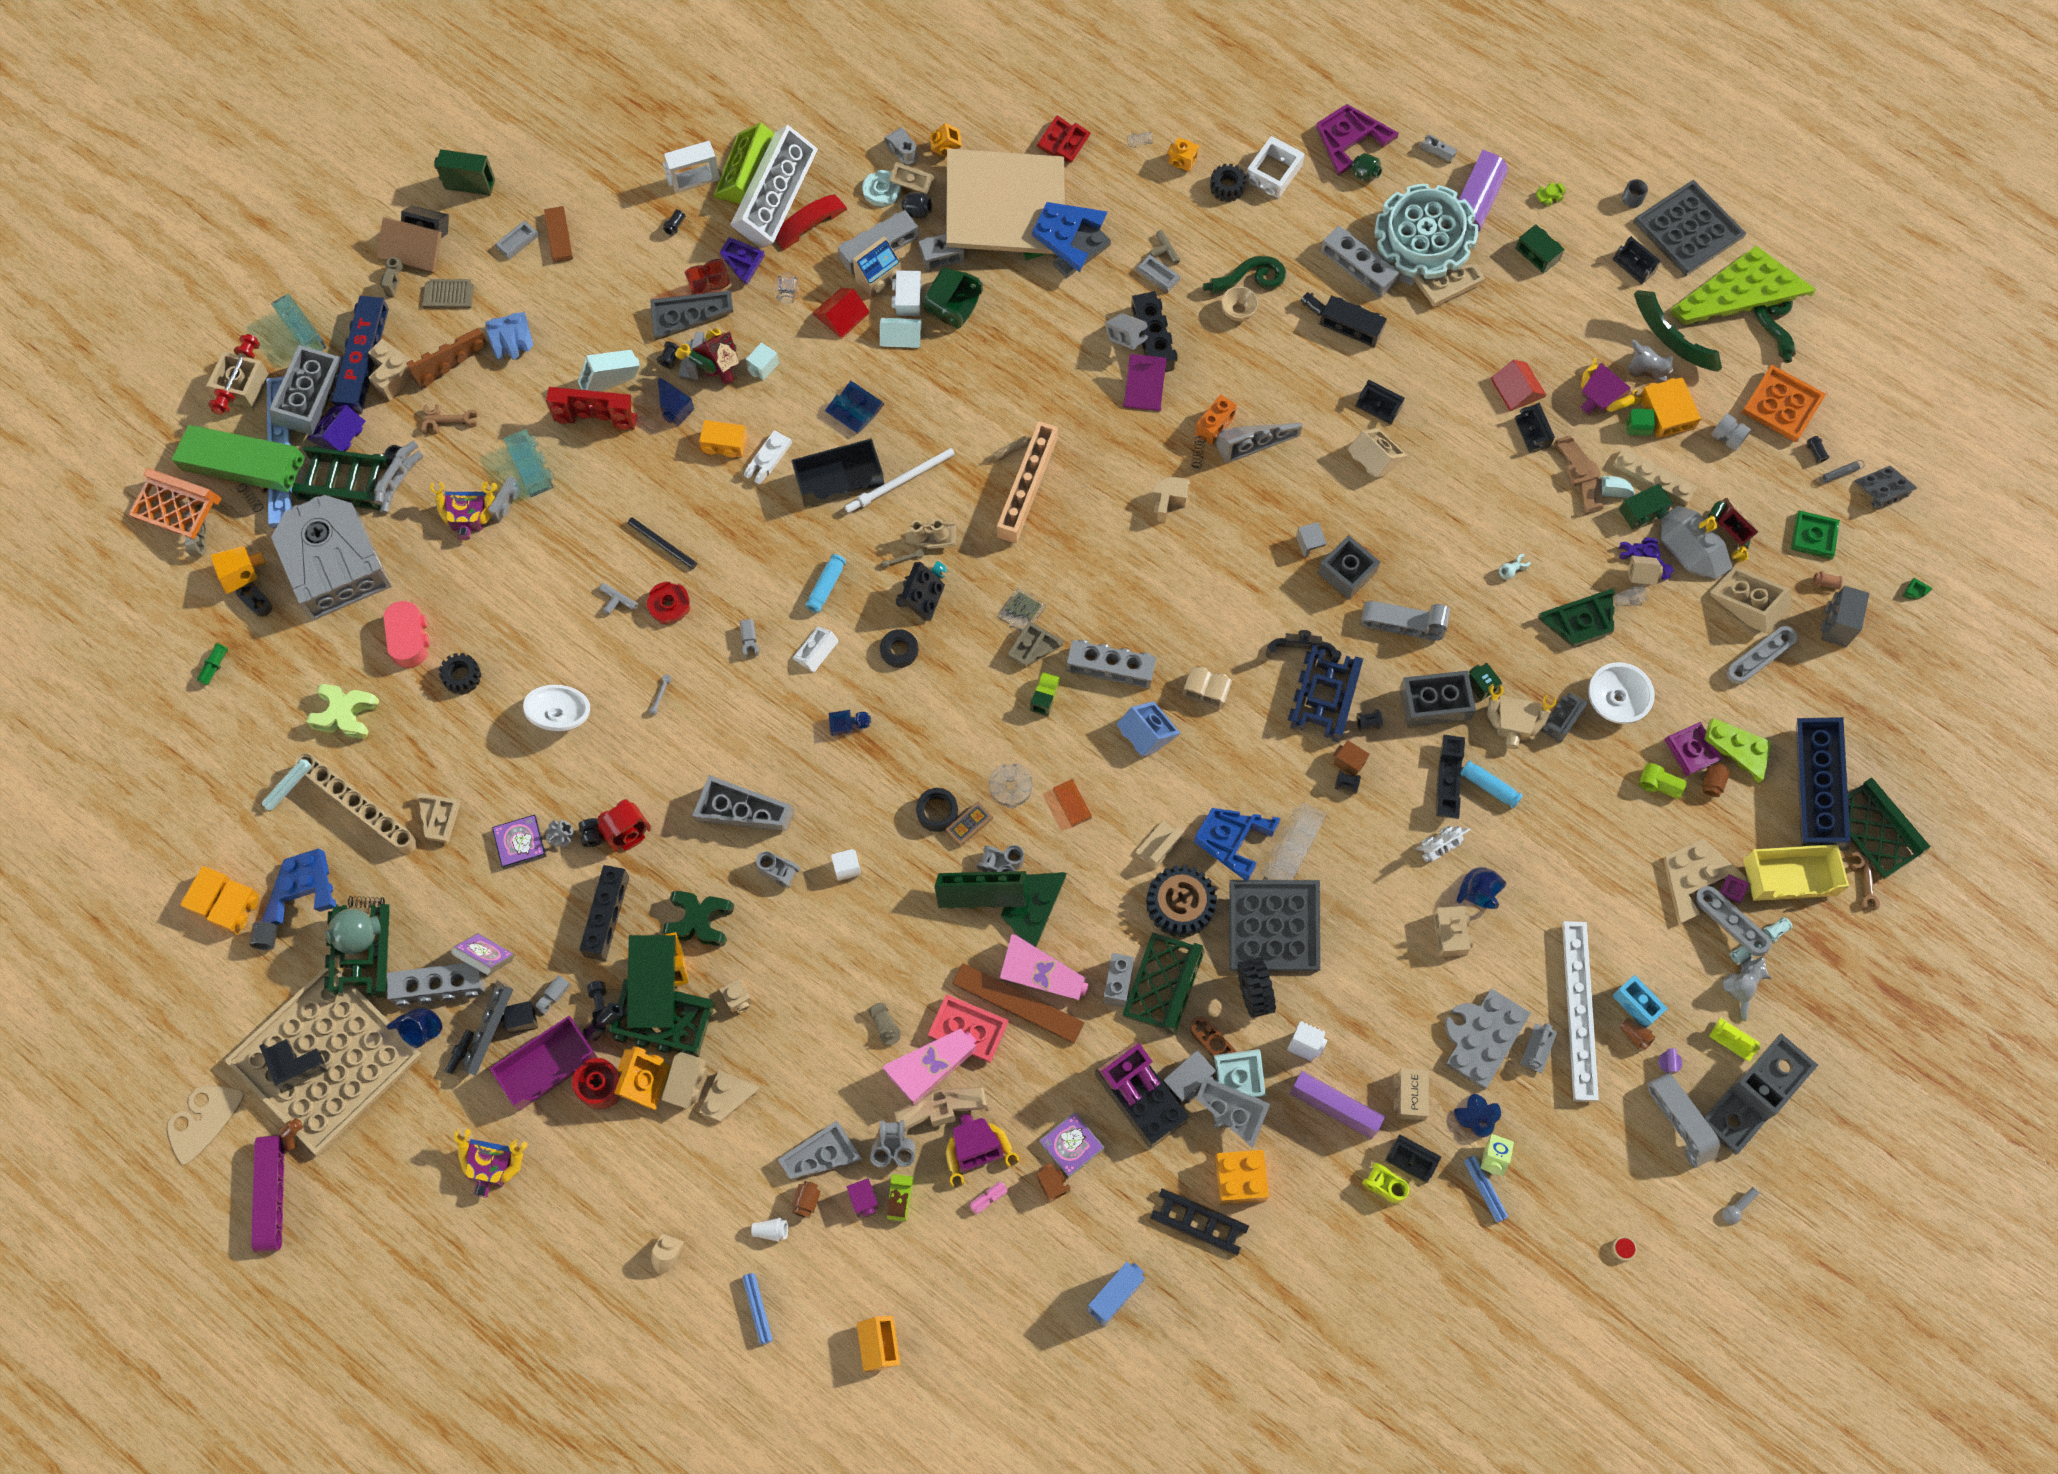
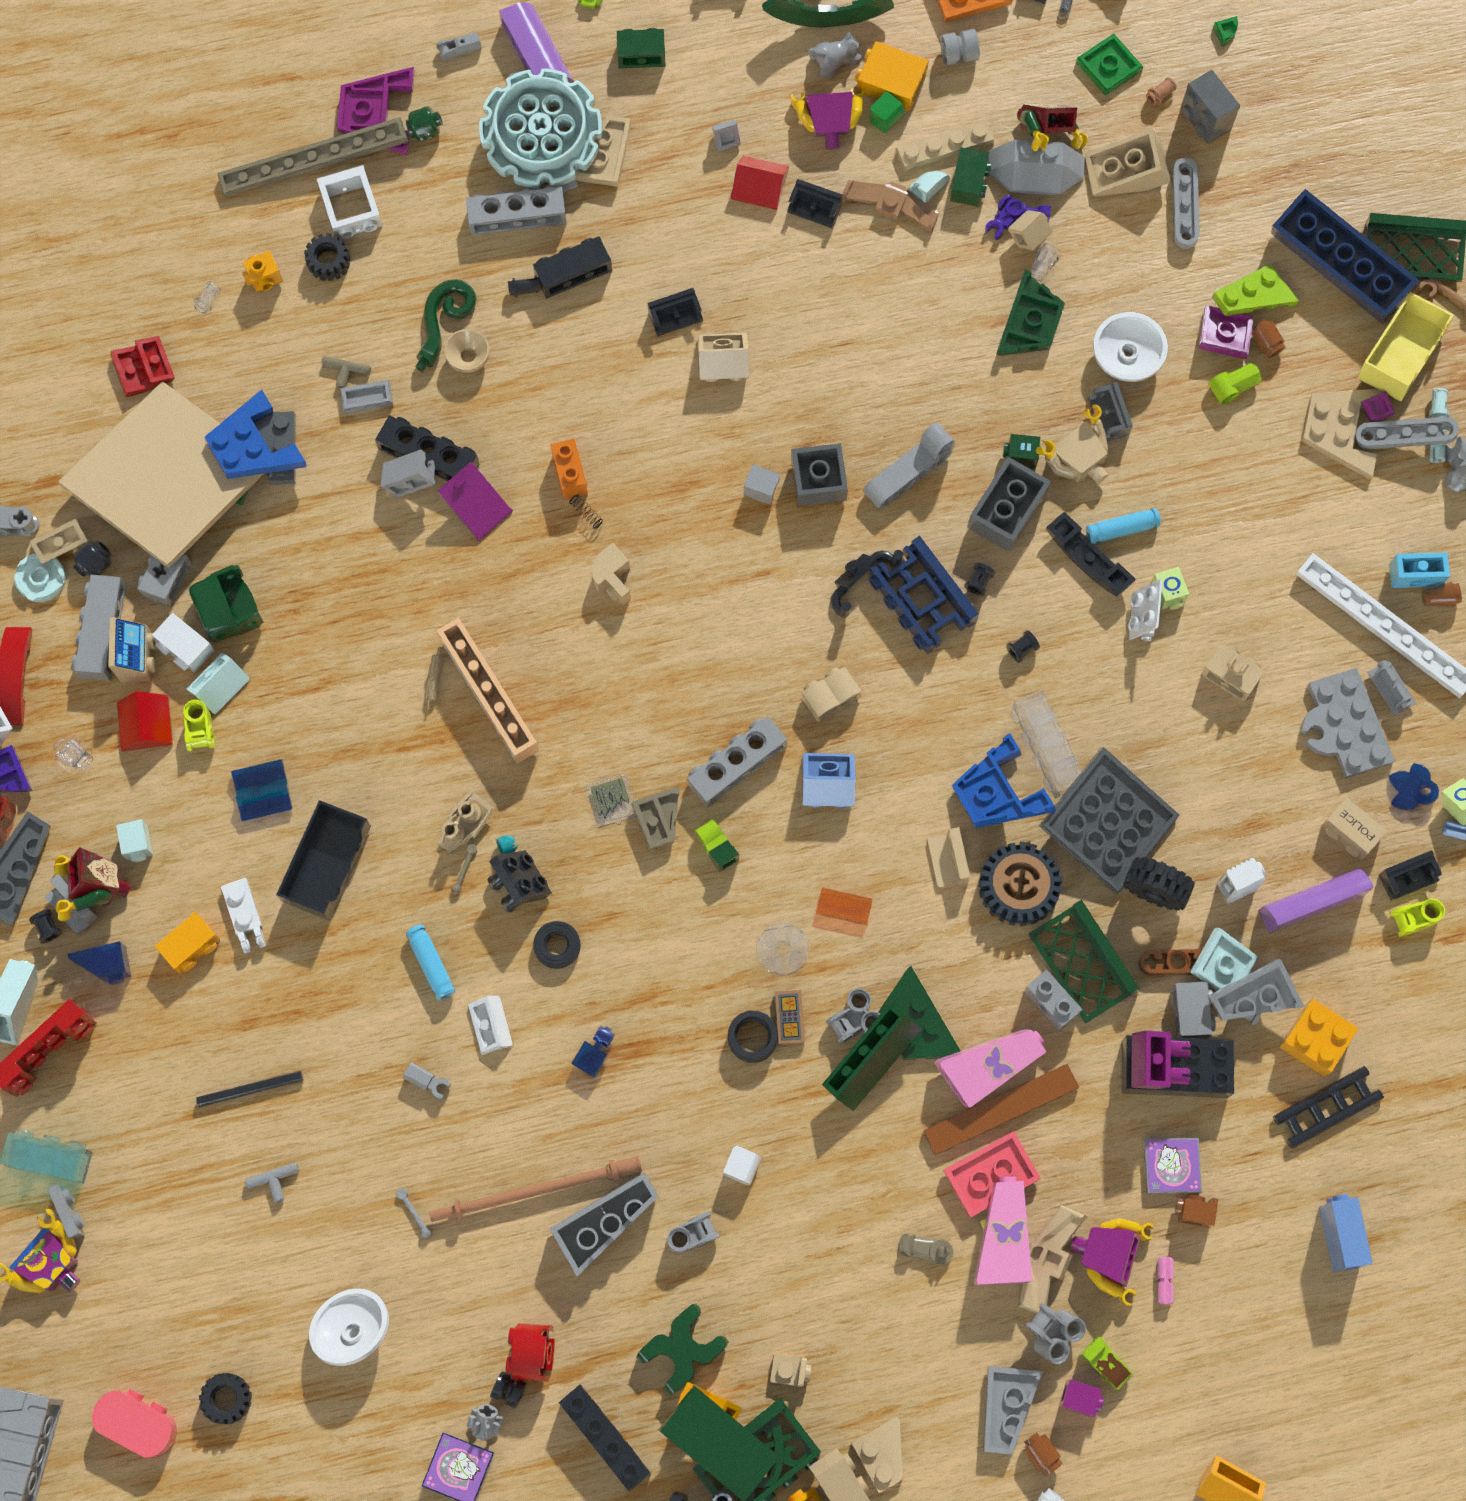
camera: 50 degrees left, 5 degrees up
red plate [646,582,690,625] -> none
white bar [844,448,955,513] -> none
light orange brick [930,123,962,158] -> none
light grey wedge [1216,423,1302,464] -> none
dark orange brick [1333,740,1370,777] -> none
clear blue piece [1457,867,1506,909] -> none
light aqua arm [1499,554,1531,580] -> none
none -> neon yellow piece [183,700,215,752]
none -> dark tan tile [217,117,408,198]
none -> nougat bar [429,1156,643,1222]
none -> light grey tile [712,120,741,152]
none -> yellowish green brick [1151,567,1189,610]

